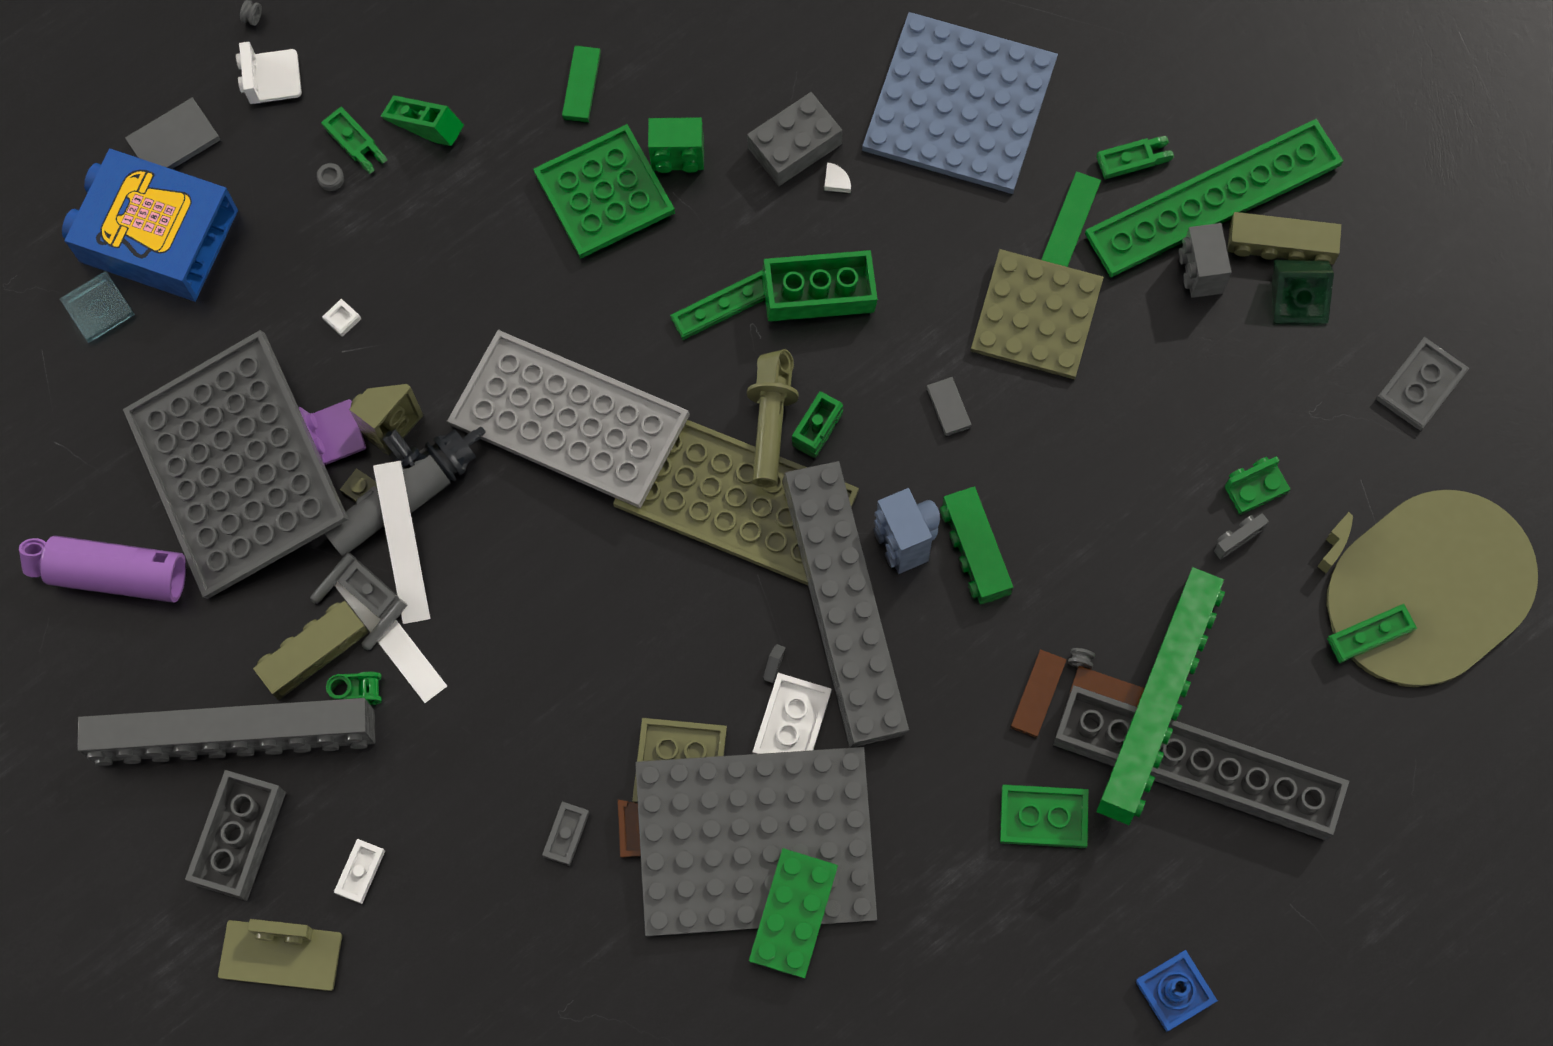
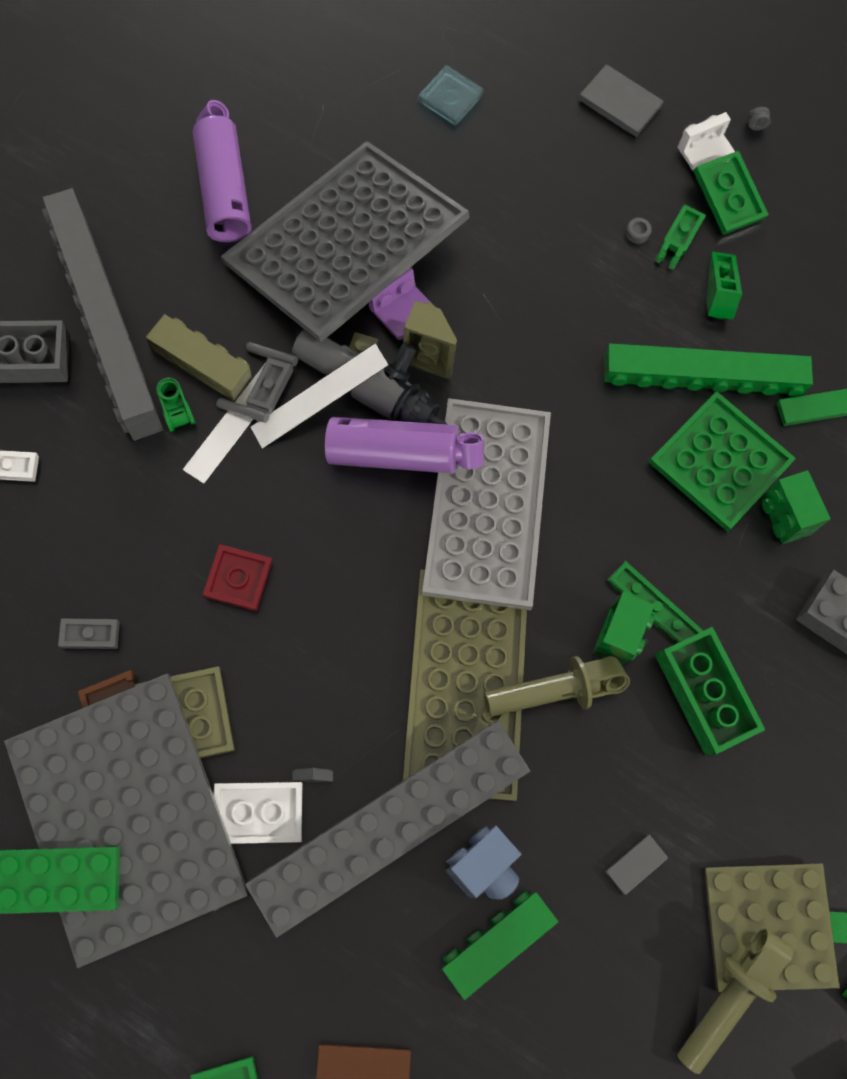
camera: 60 degrees right, 0 degrees up
blue brick [62,148,238,302] -> none
white tile [322,299,361,337] -> none
green brick [792,391,843,459] -> none
white tile [824,163,851,193] -> none
none -> dark red plate [203,544,273,612]
none -> medium lavender piece [325,417,484,474]
none -> green brick [593,591,655,666]
none -> green brick [604,343,813,397]
none -> olive piece [677,928,793,1074]
none -> green plate [693,151,768,235]

